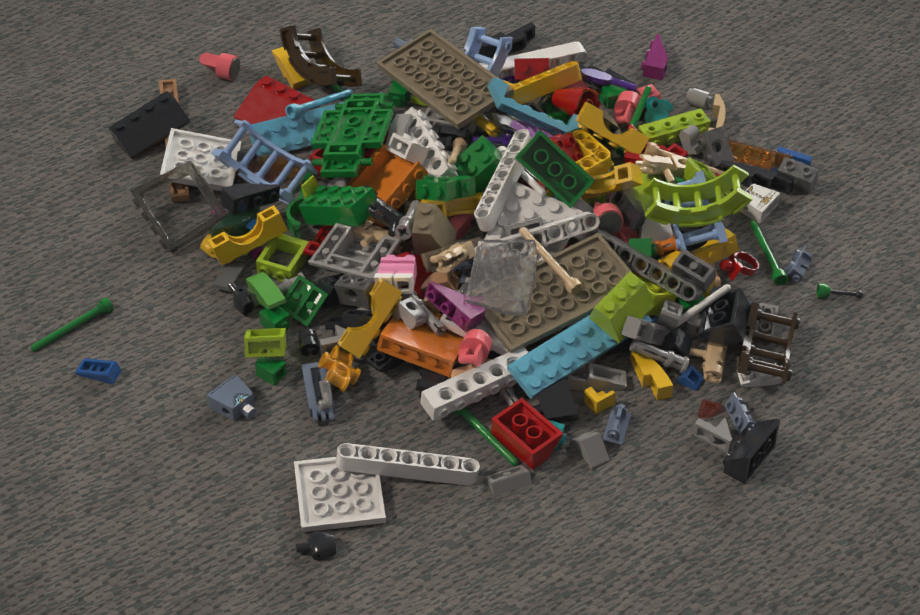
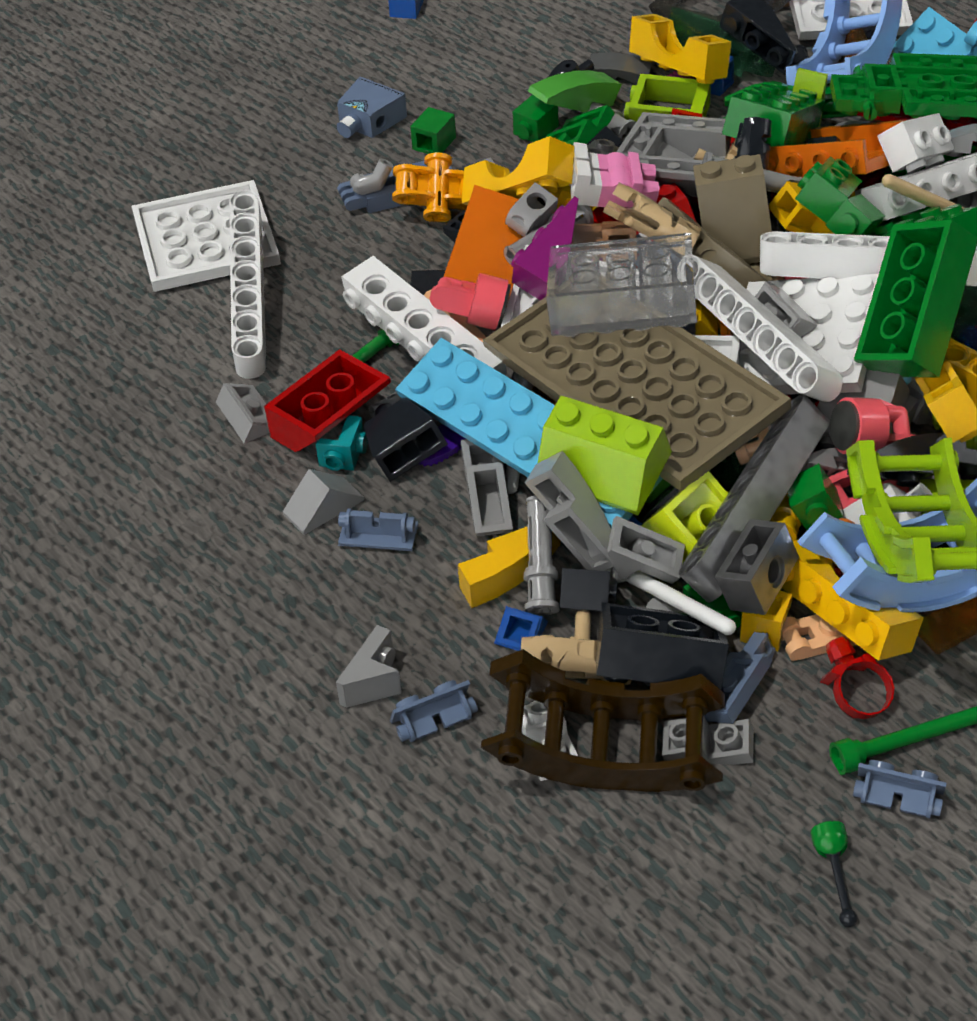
camera: 85 degrees right, 0 degrees up
lime window [244,328,287,358] -> none
black piece [296,532,336,560] -> none
black wheel [298,329,320,356] -> none
tan piece [519,227,583,295] -> none
yellow panel [584,387,616,414] -> none
clear red tile [697,399,722,418] -> none
black slope [723,418,780,484] -> none

